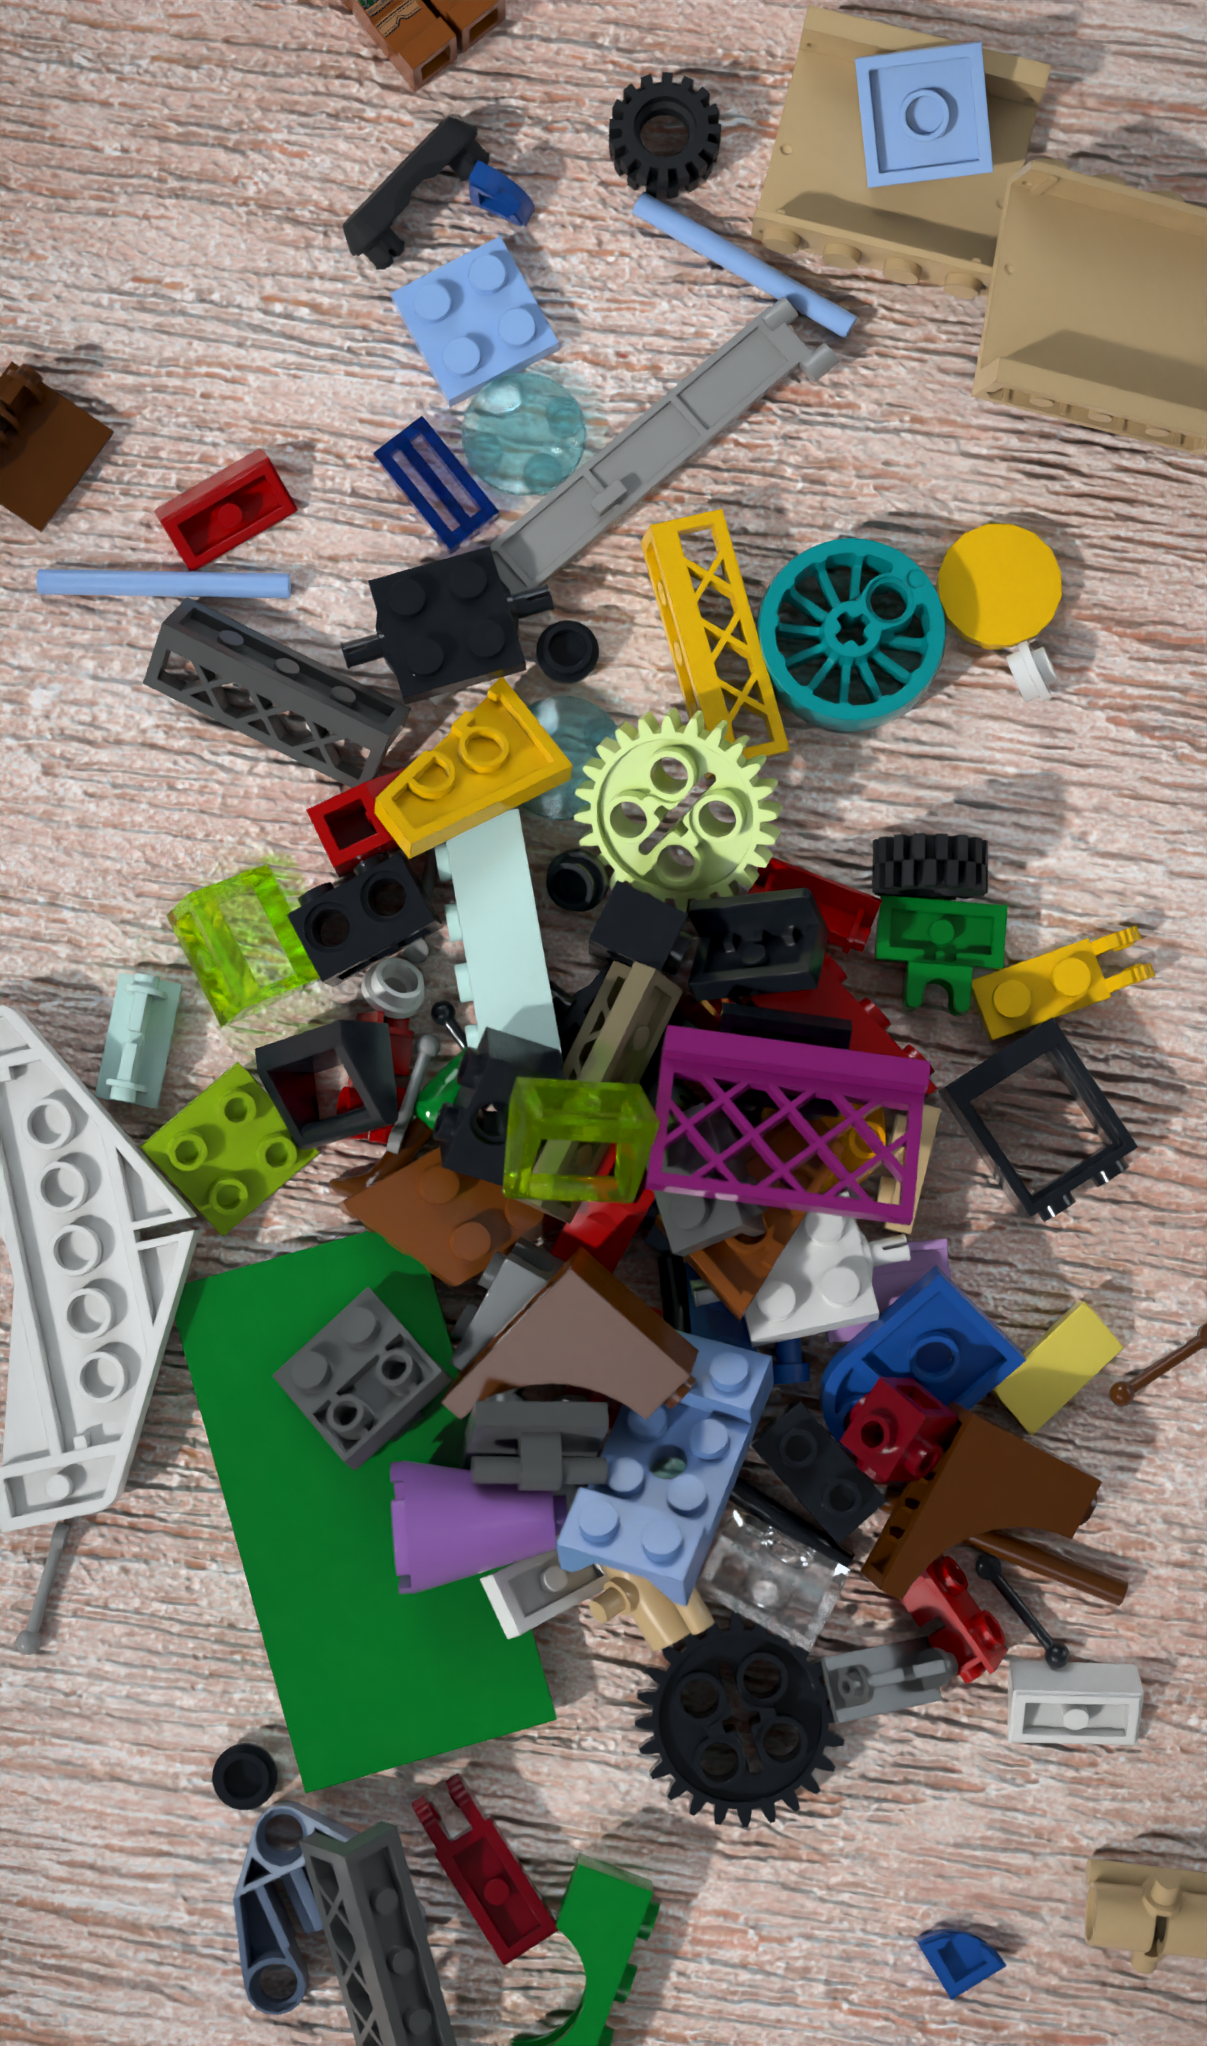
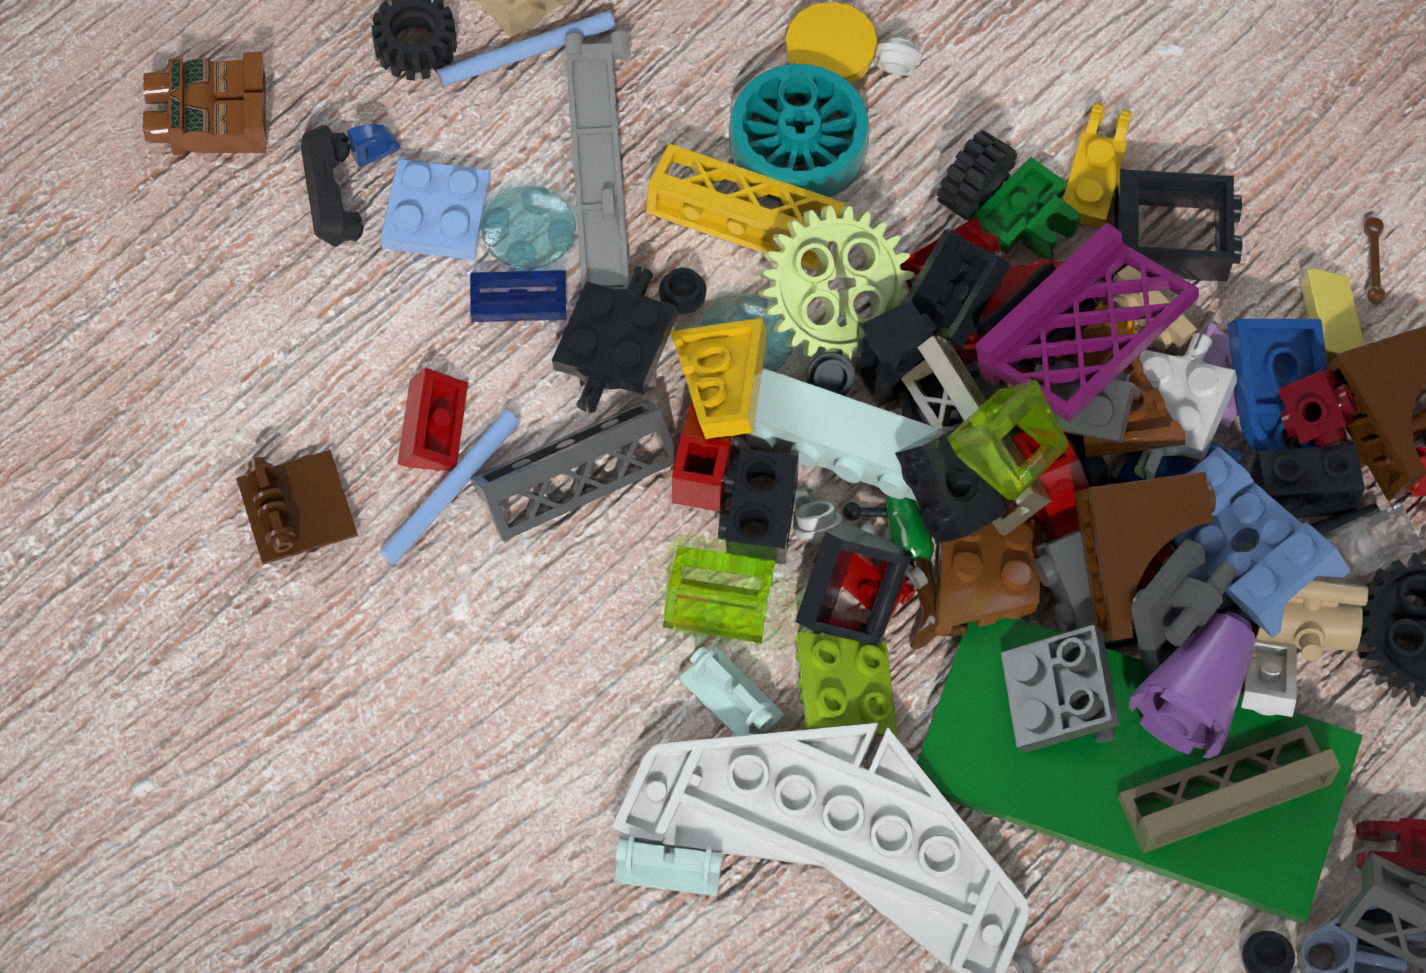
camera: 50 degrees left, 20 degrees down
none -> dark tan fence [1118,725,1341,853]

